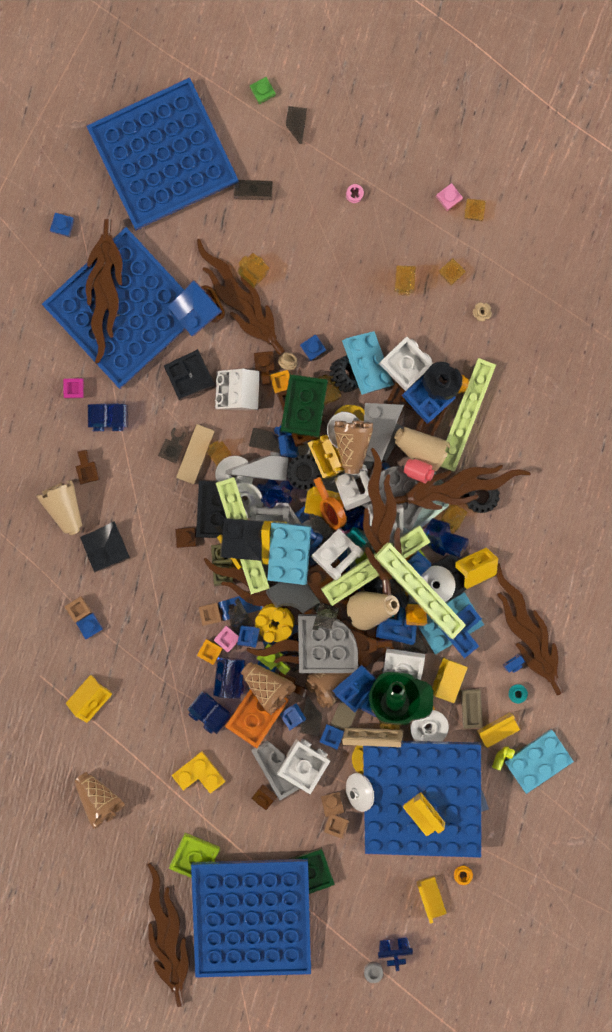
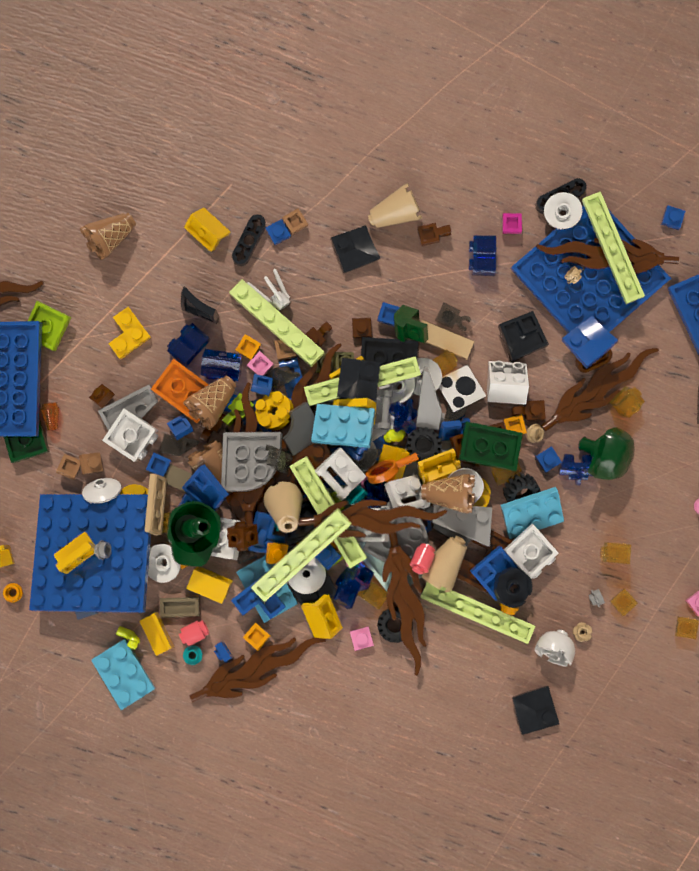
camera: 90 degrees right, 5 degrees down
none -> clear orange cone [40,402,60,430]
none -> light grey plate [94,540,111,560]
none -> coral brick [179,620,210,646]
none -> black plate [181,287,220,324]
none -> reddish brown brick [227,521,258,551]
none -> yellowish green plate [229,279,325,367]
none -> black beam [232,214,266,266]
none -> light orange plate [243,623,270,651]
none -> white plant [247,269,291,311]
none -> reddish brown plate [305,321,332,347]
none -> bright pink plate [350,626,374,651]
none -> blue plate [377,302,400,326]
none -> neon yellow arm [384,424,409,443]
none -> dark green brick [394,305,428,344]
none -> white sticker [439,365,486,412]
none -> black plate [512,685,559,735]
none -> black beam [535,178,587,214]
none -> white cylinder [535,630,575,667]
none -> white dish [544,192,582,229]
none -> clear blue hips [559,454,593,486]
none -> tan plate [564,267,582,284]
none -> dark green piece [578,427,635,480]
none -> yellowish green plate [582,191,645,304]
none -> light grey plate [588,589,605,608]

